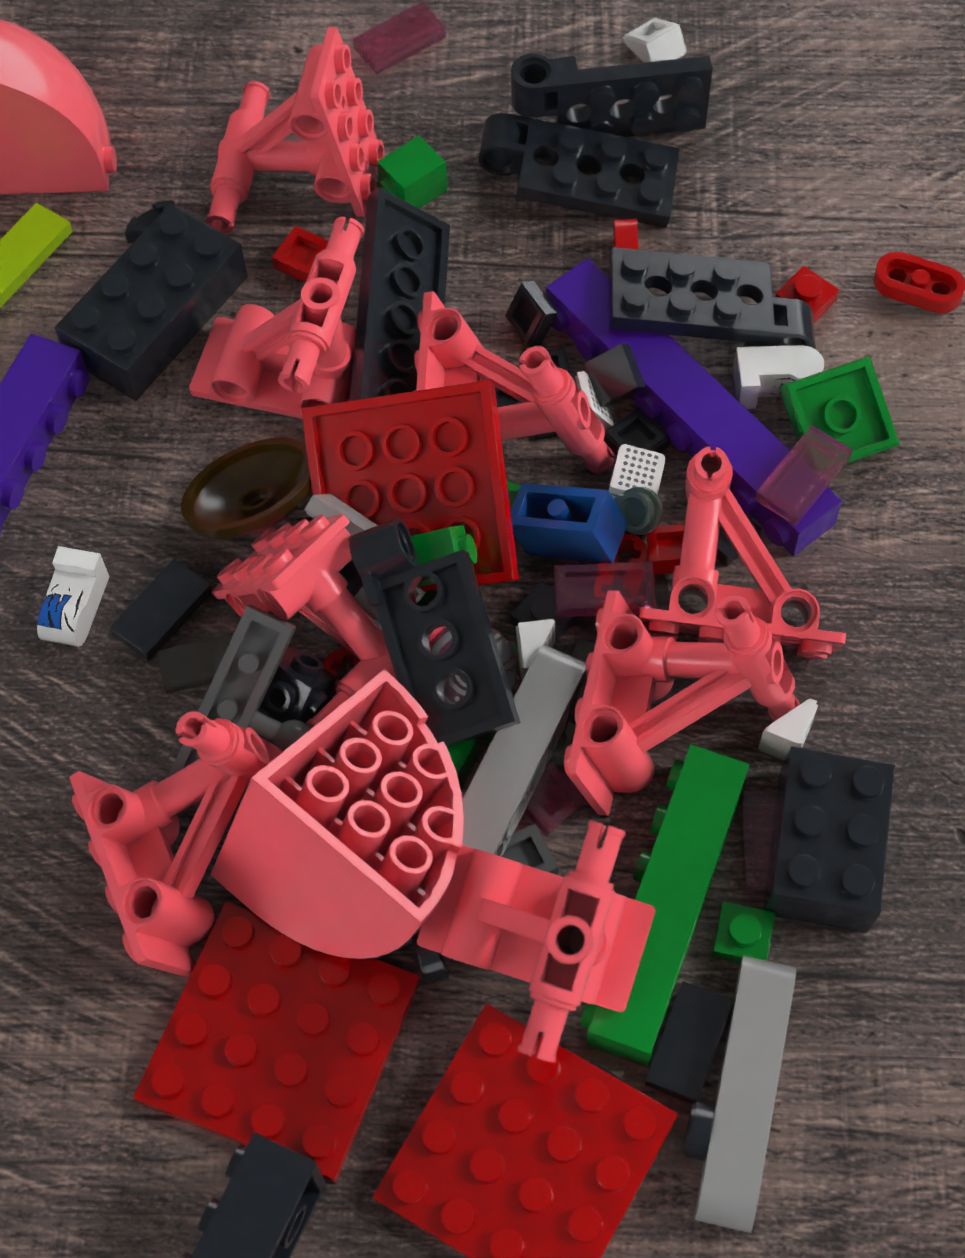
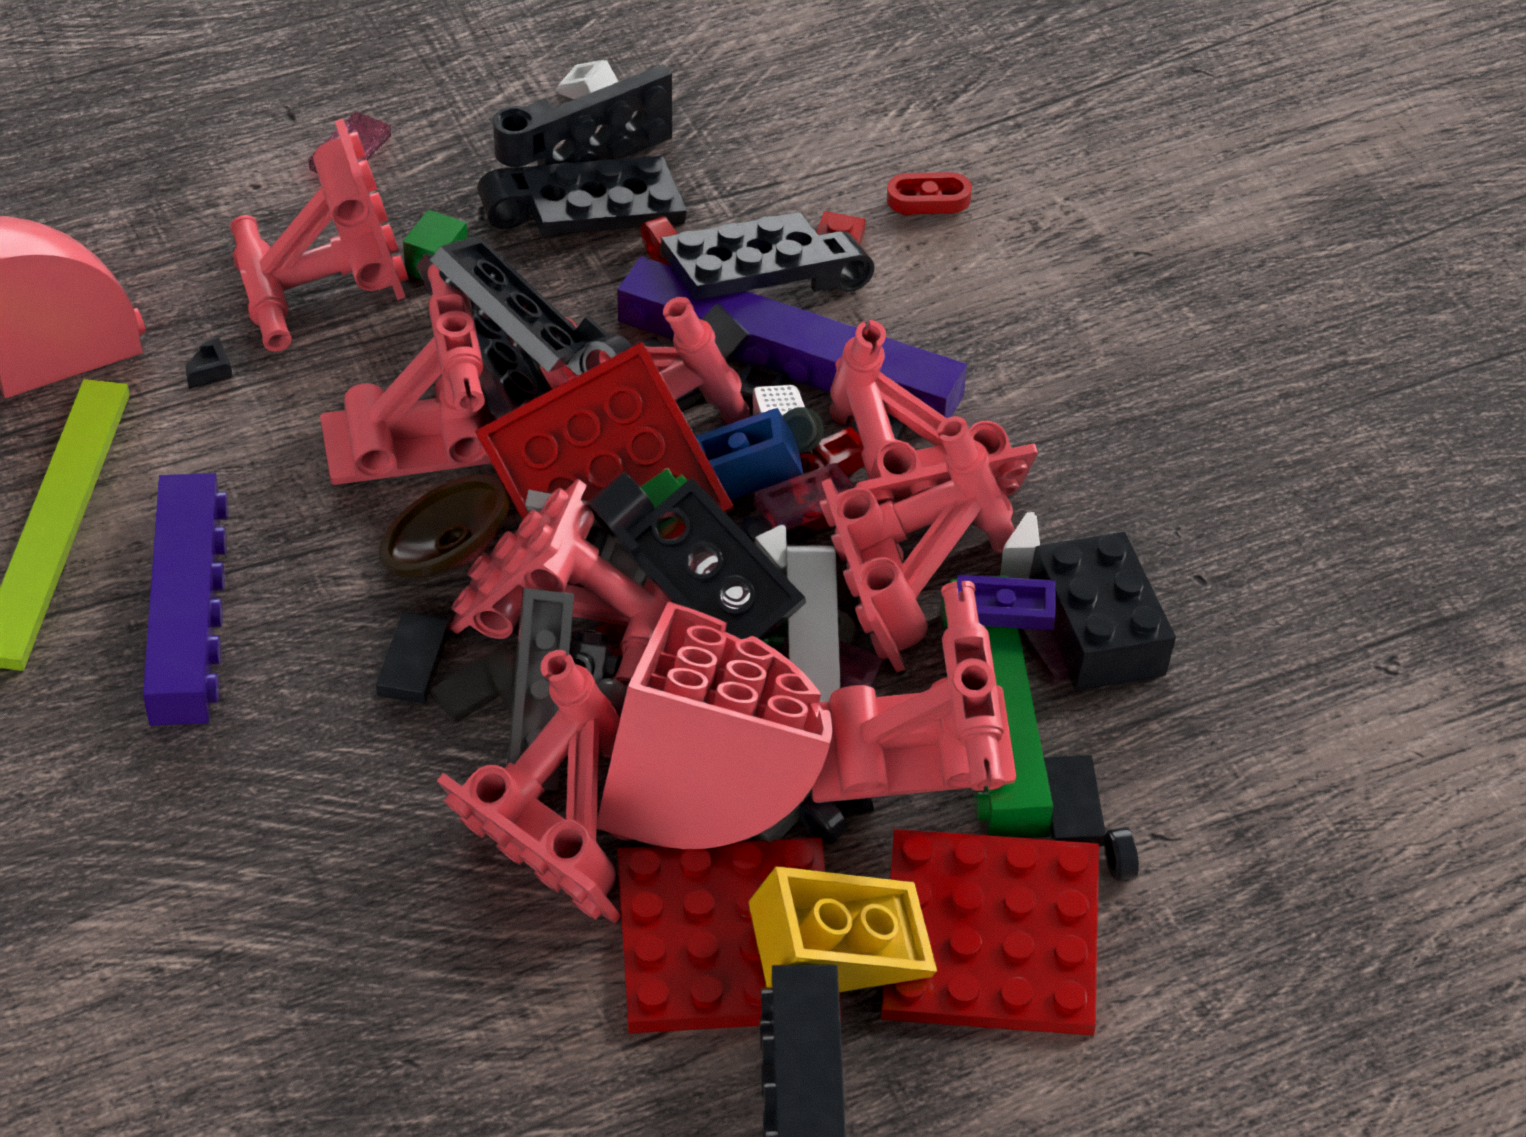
camera: 30 degrees left, 15 degrees down
white leg [37,546,109,647] -> none
black brick [54,204,248,401] -> none
red plate [272,225,329,283] -> none
black tile [505,280,558,347] -> none
light grey beam [694,956,797,1233] -> none
green plate [712,901,775,964] -> none
white leg [732,345,824,409] -> none
clear pink tile [755,425,852,526] -> none
green tile [779,356,900,474] -> none
none -> black hinge [430,236,632,376]
none -> yellow slope [748,866,937,992]
none -> dark purple plate [957,575,1055,630]

